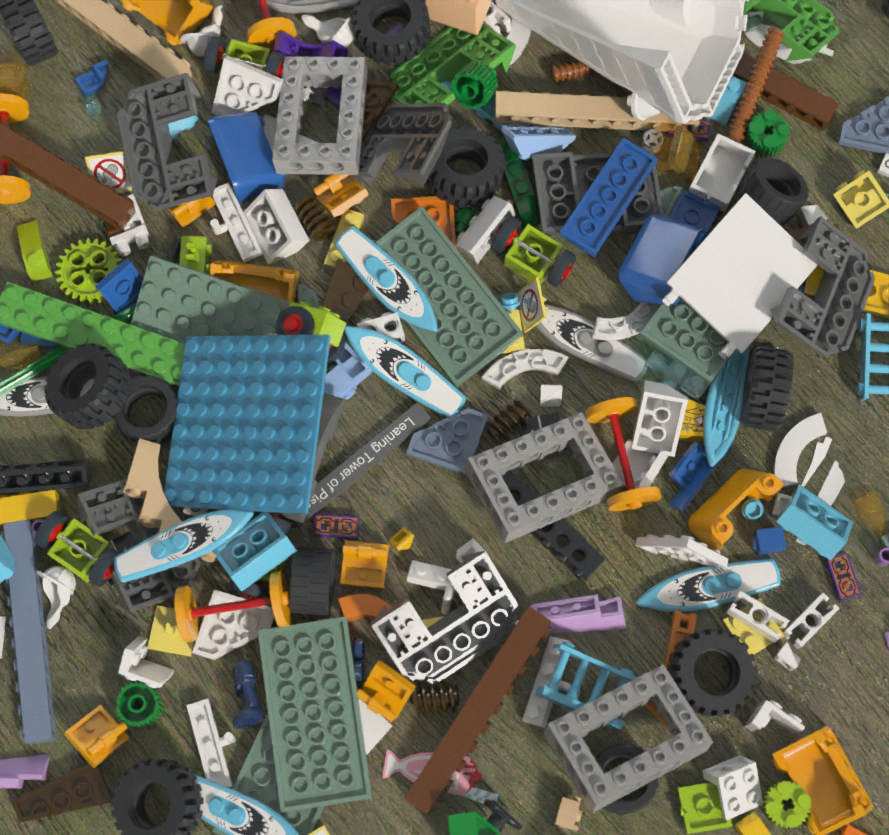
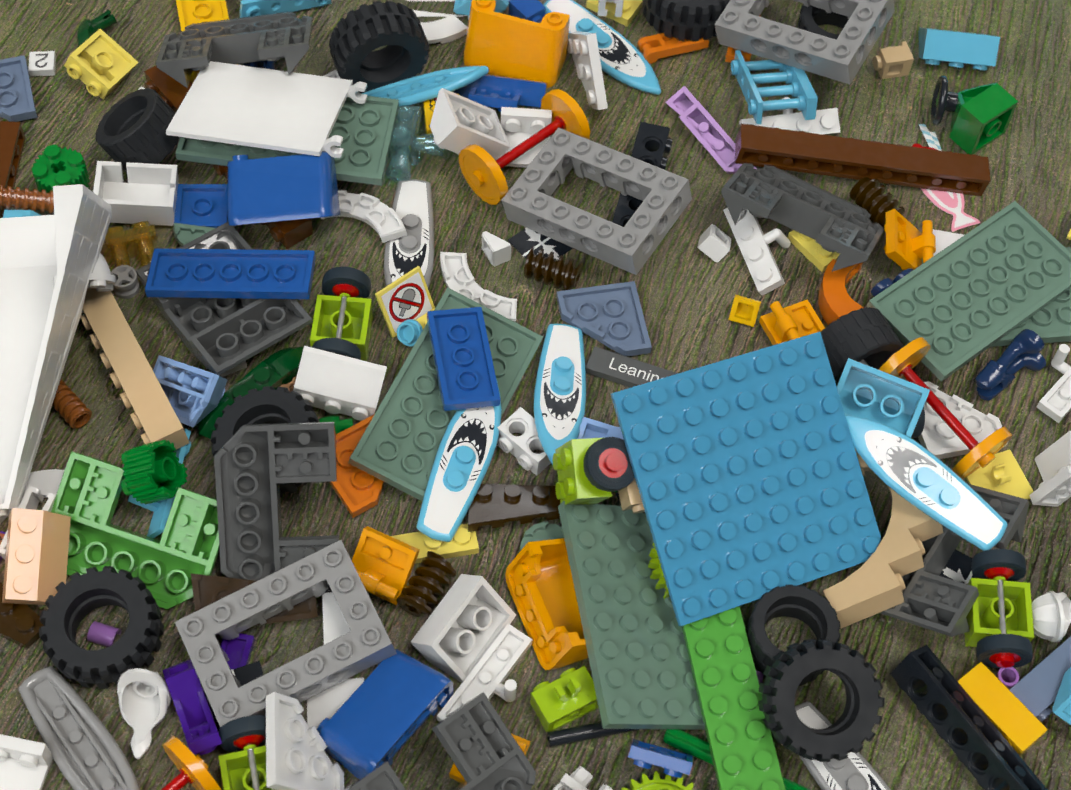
camera: 125 degrees left, 15 degrees down
none -> blue plate [427,307,500,411]

